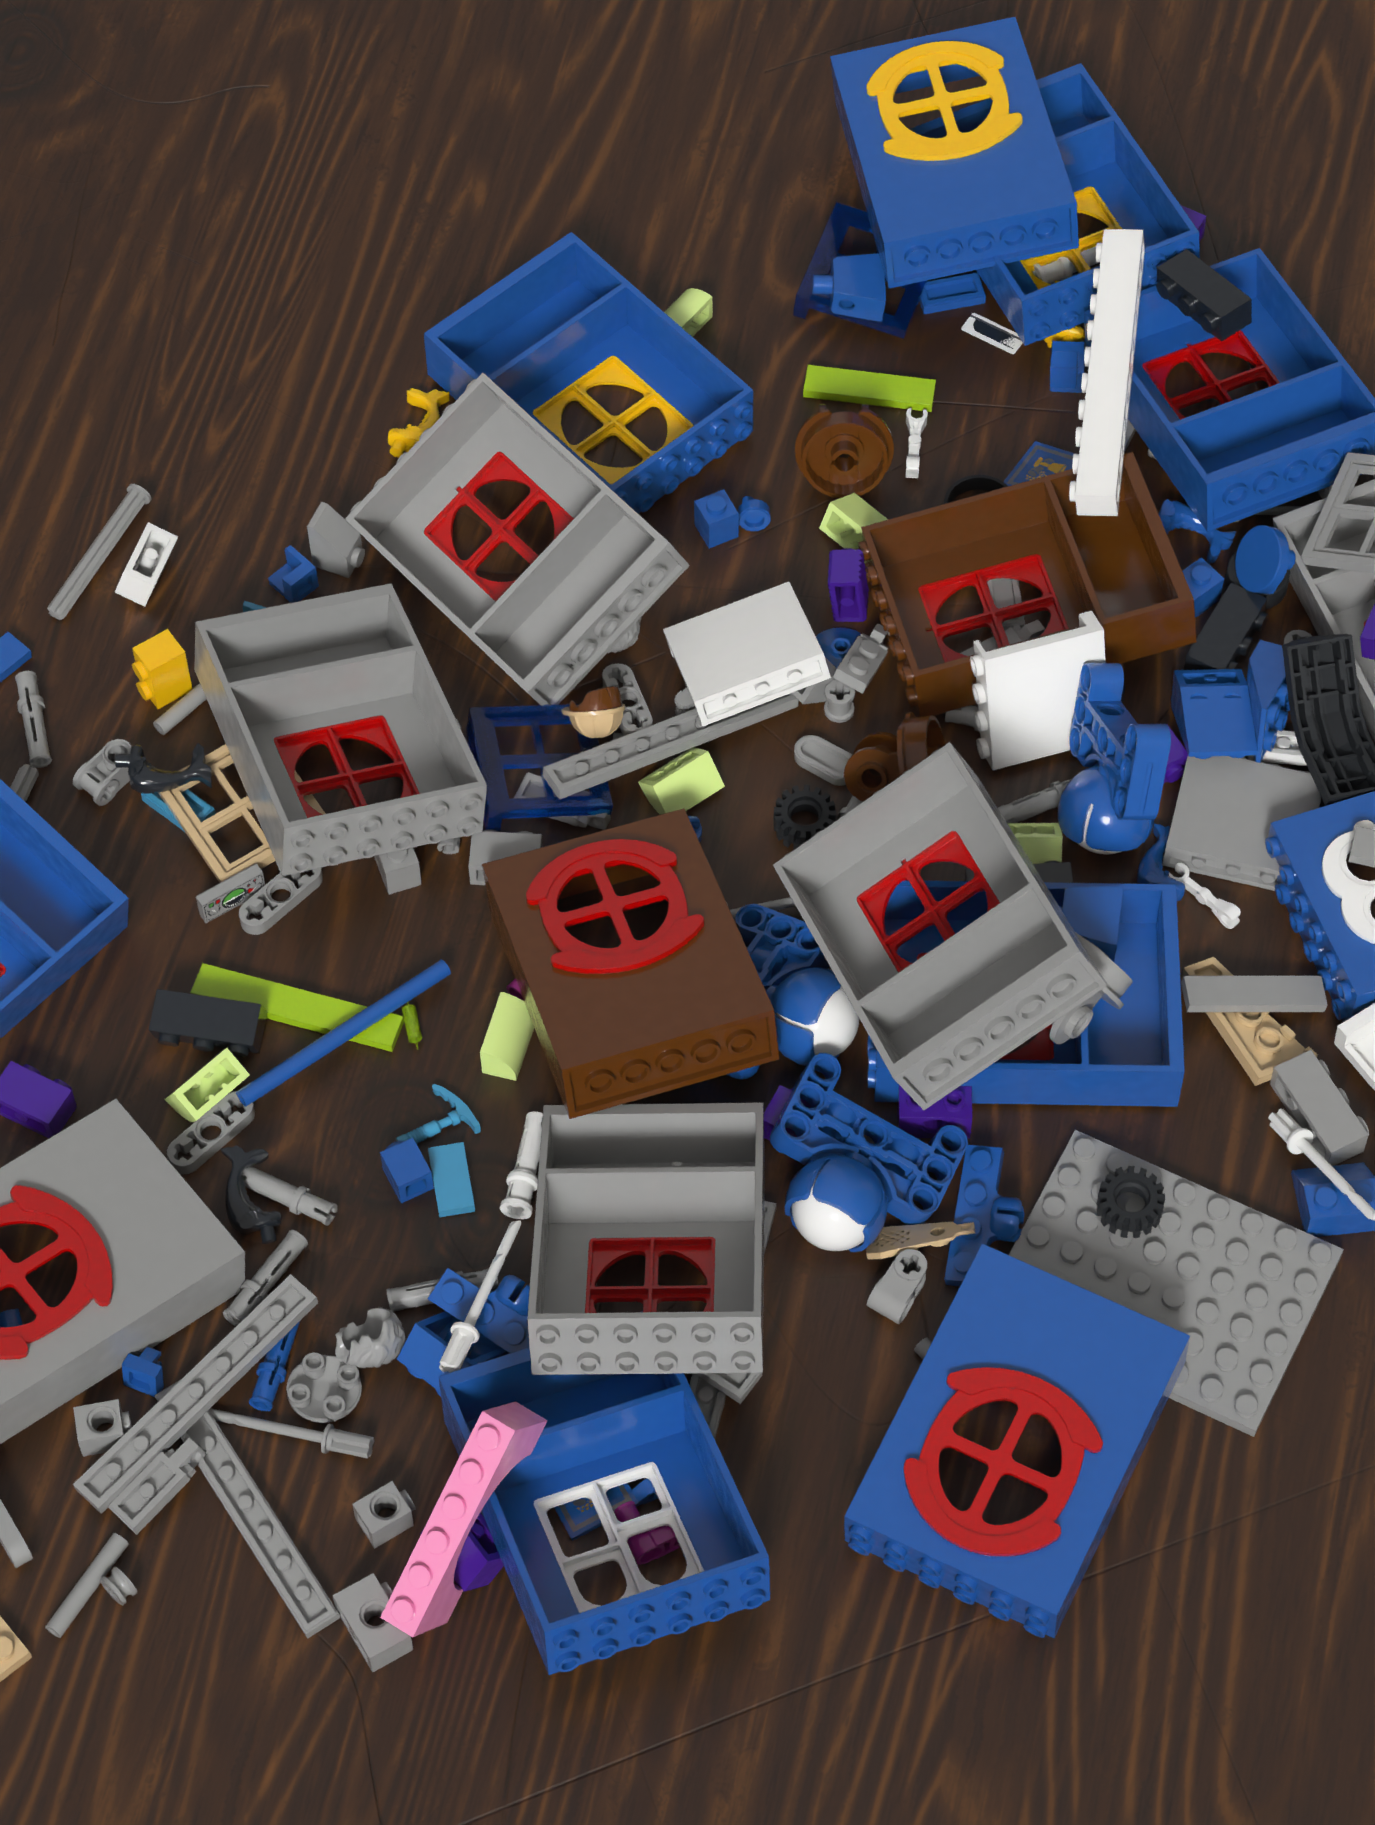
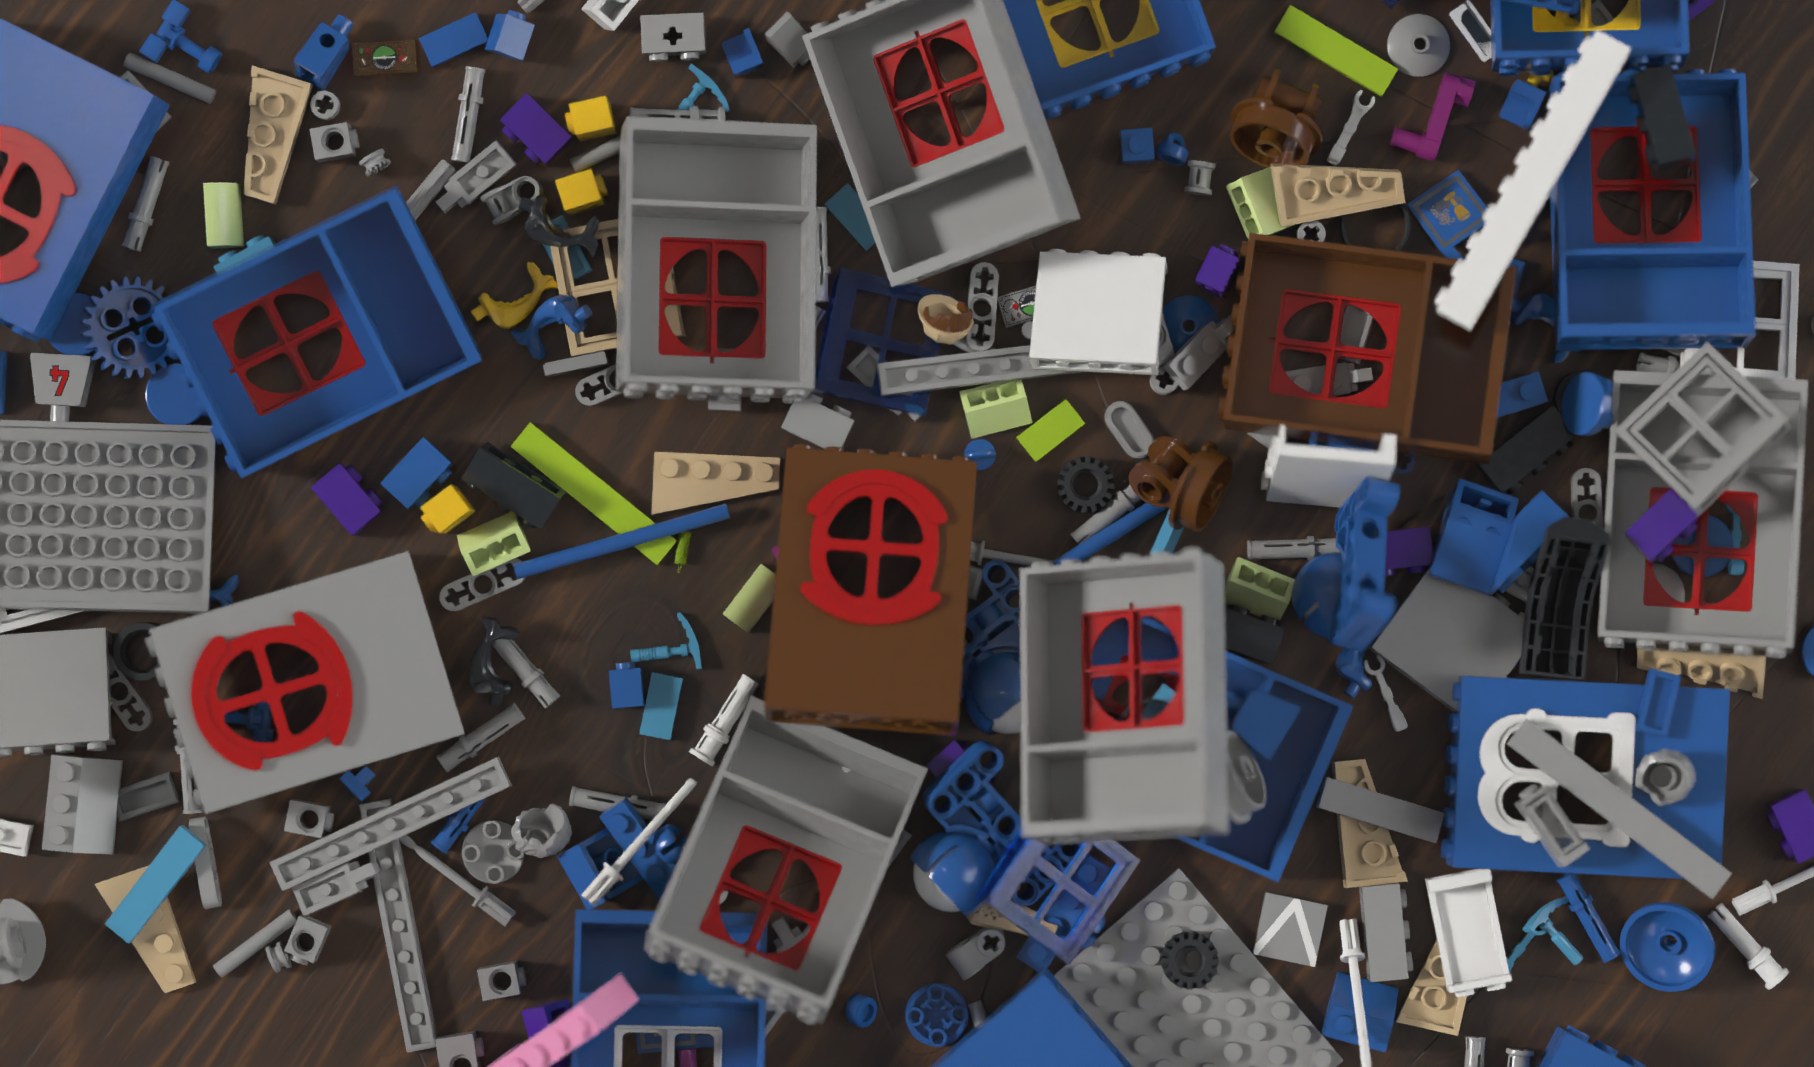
camera: 20 degrees right, 30 degrees up
none -> light grey brick [284,914,332,965]
none -> blue brick [380,437,454,510]
none -> yellow brick [420,485,476,534]
none -> light grey hinge [436,140,517,213]
none -> yellow animal [470,262,558,329]
none -> brick [485,10,535,61]
none -> dark purple brick [500,93,574,167]
none -> blue animal [511,295,592,360]
none -> yellow brick [555,169,608,216]
none -> light grey brick [640,13,706,62]
none -> tan wing [651,452,781,515]
none -> dark azure tile [824,183,876,251]
none -> blue tile [845,993,877,1028]
none -> blue tile [905,982,968,1047]
none -> clear blue window [976,828,1140,965]
none -> tile [997,286,1036,328]
none -> lime tile [1016,399,1085,462]
none -> light grey bush [1184,160,1216,196]
none -> light grey tile [1253,892,1328,967]
none -> tan wing [1270,163,1406,227]
none -> light grey dish [1387,14,1450,77]
none -> magenta beam [1389,72,1476,162]

